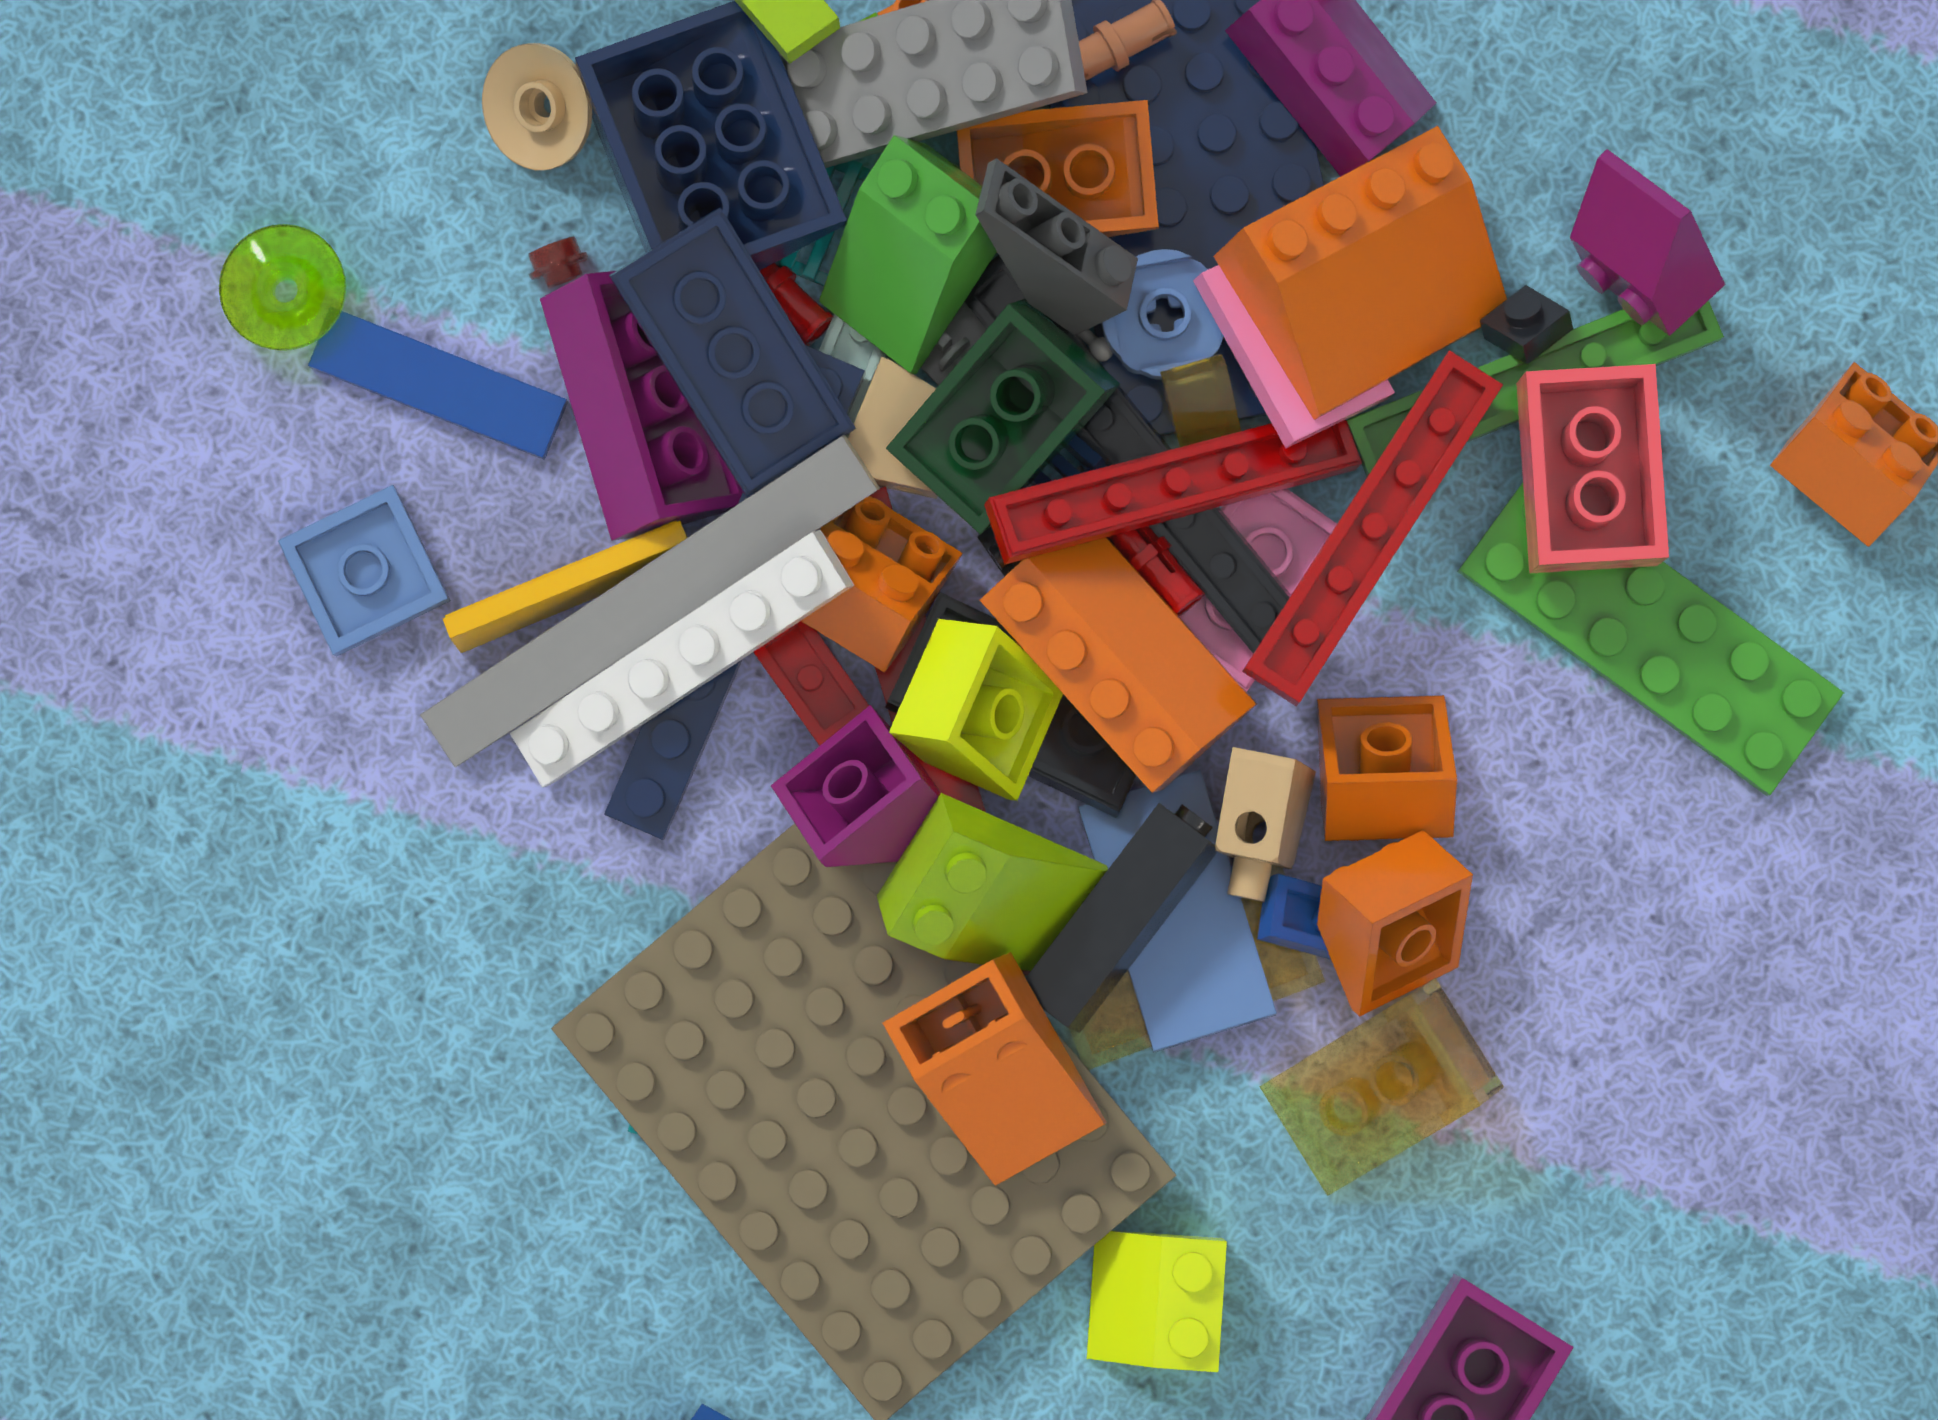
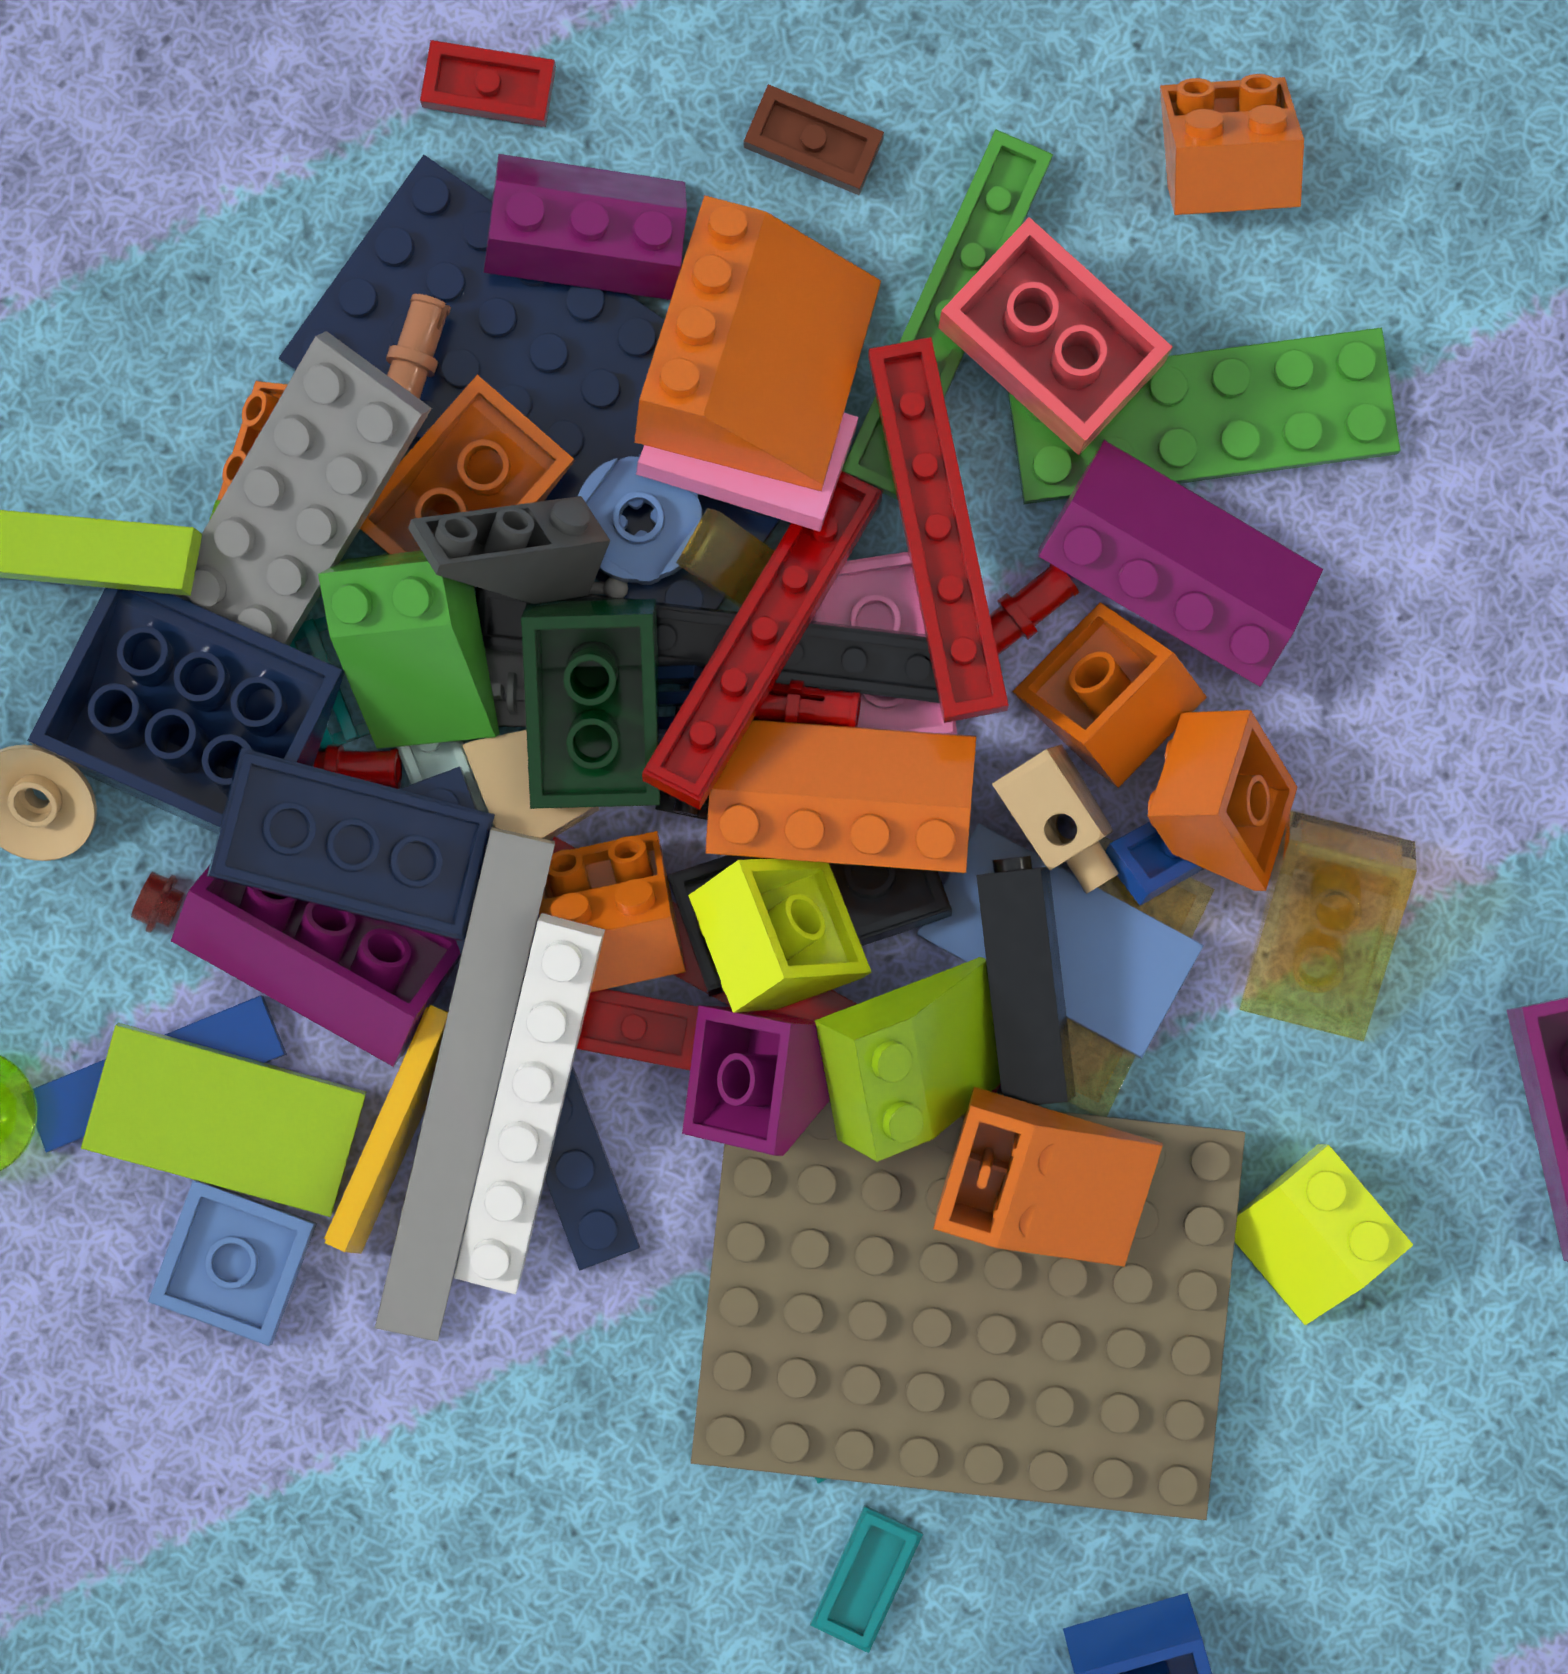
camera: 45 degrees left, 0 degrees up
black plate [1480,285,1573,365] -> none
magenta slope [1570,149,1726,336] -> none
none -> lime tile [81,1022,367,1217]
none -> copper plate [744,84,884,195]
none -> teal tile [810,1505,923,1653]
none -> red pin [990,564,1080,655]
none -> magenta slope [1038,440,1323,687]

